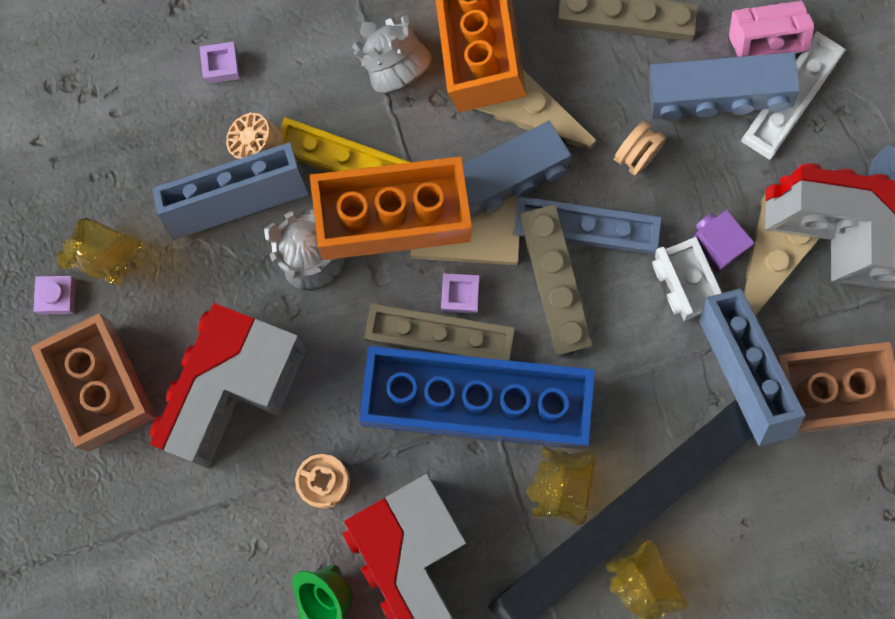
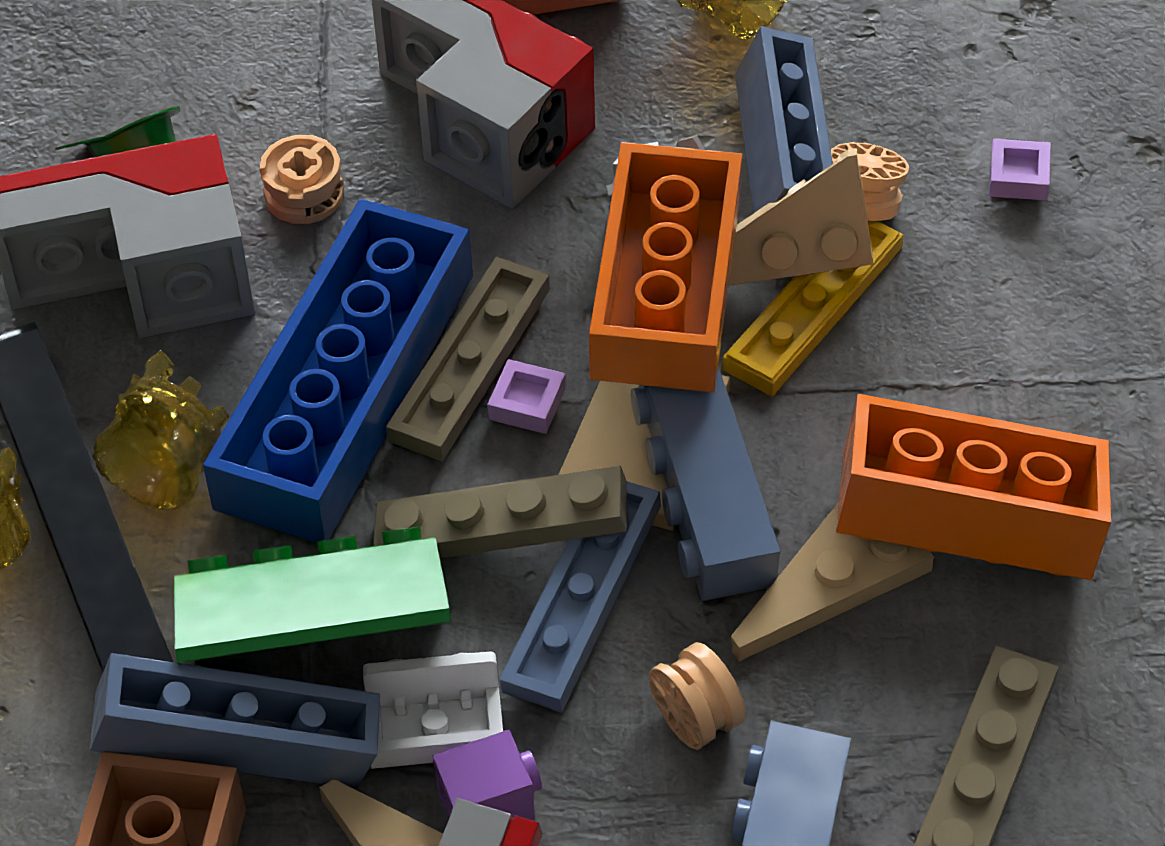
camera: 105 degrees right, 25 degrees down
light grey hair [352,15,432,93] -> none
none -> slope [174,526,451,663]
none -> tan wing [729,148,873,286]

